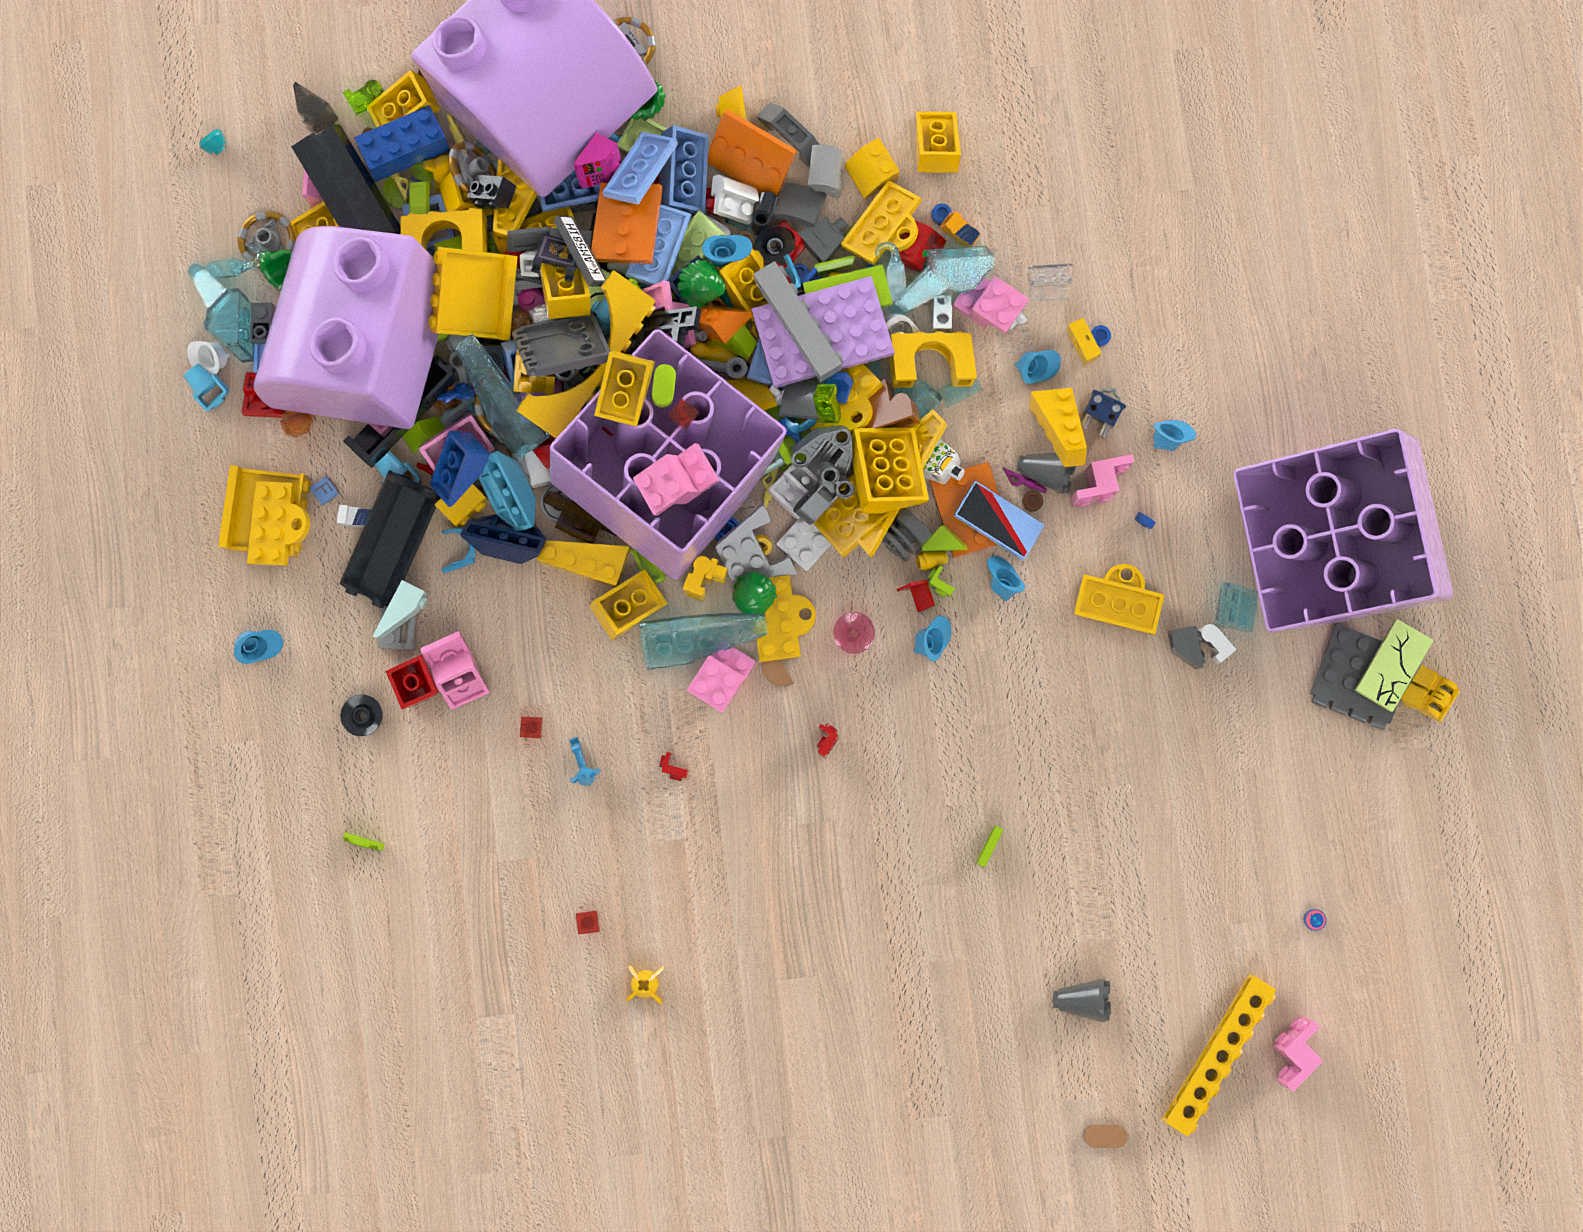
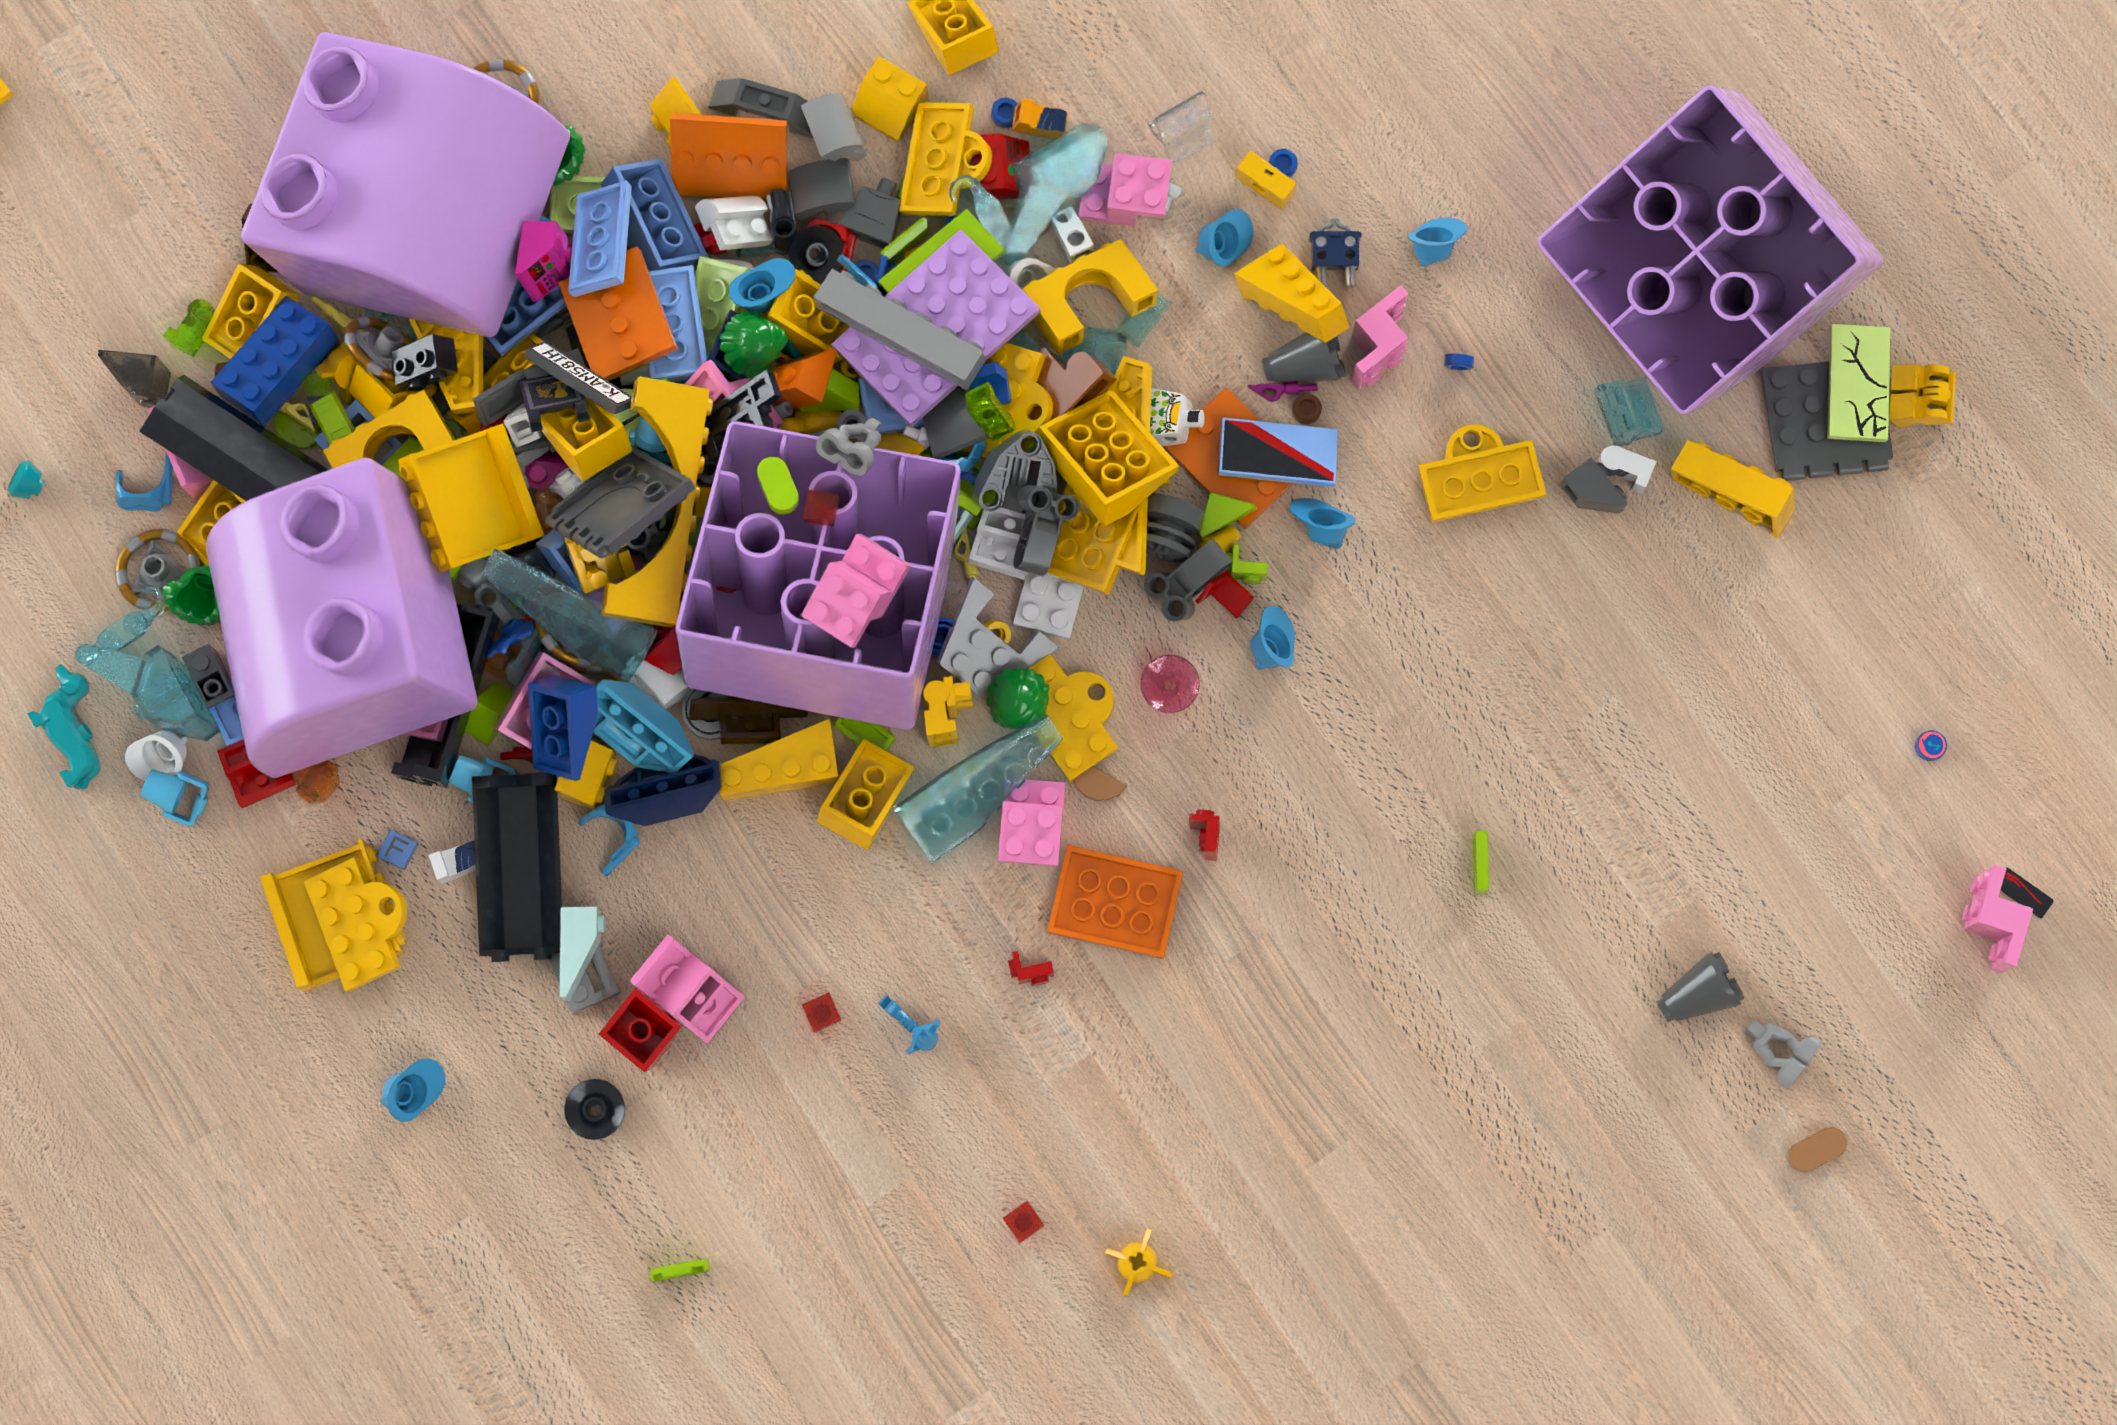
camera: 25 degrees left, 5 degrees down
yellow slope [594,351,655,427] -> none
yellow brick [1162,974,1276,1137] -> none
none -> teal animal [27,664,100,790]
none -> dark azure helmet [115,455,173,512]
none -> light grey piece [816,417,882,476]
none -> orange plate [1047,845,1184,959]
none -> dark grey piece [1144,539,1233,622]
none -> yellow wedge [1671,440,1795,539]
none -> light grey piece [1746,1021,1823,1090]
none -> black sticker [2000,867,2054,919]

